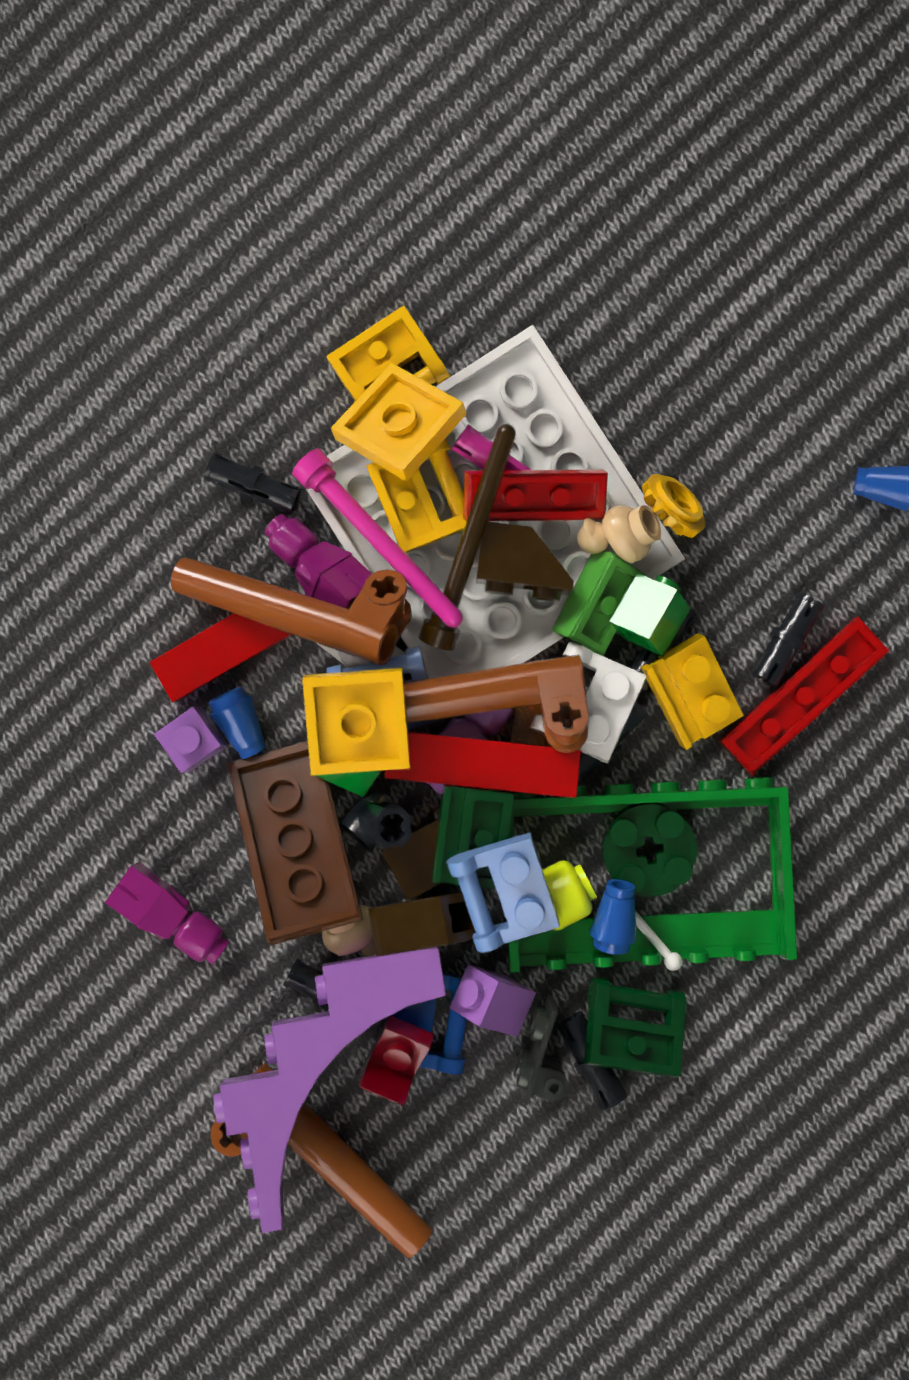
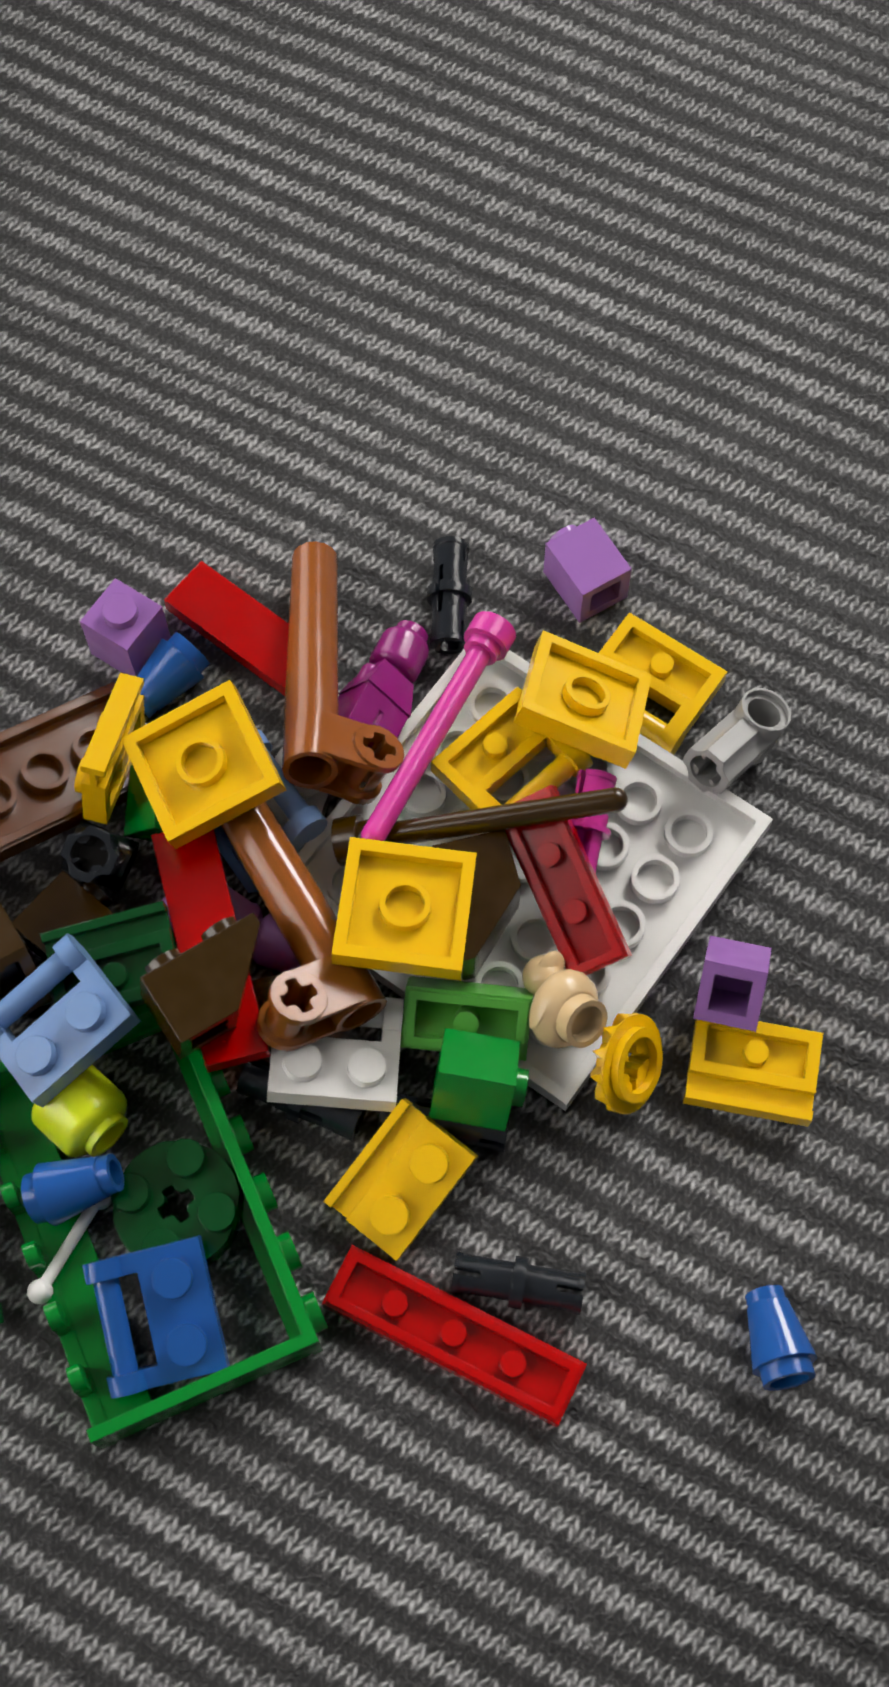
camera: 75 degrees right, 20 degrees down
none -> yellow plate [74,673,145,825]
none -> blue plate [82,1235,230,1398]
none -> dark brown slope [140,913,260,1060]
none -> yellow plate [331,837,477,981]
none -> medium lavender brick [543,517,632,623]
none -> light grey piece [682,688,791,794]
none -> yellow plate [683,1019,823,1127]
none -> medium lavender brick [693,936,771,1032]

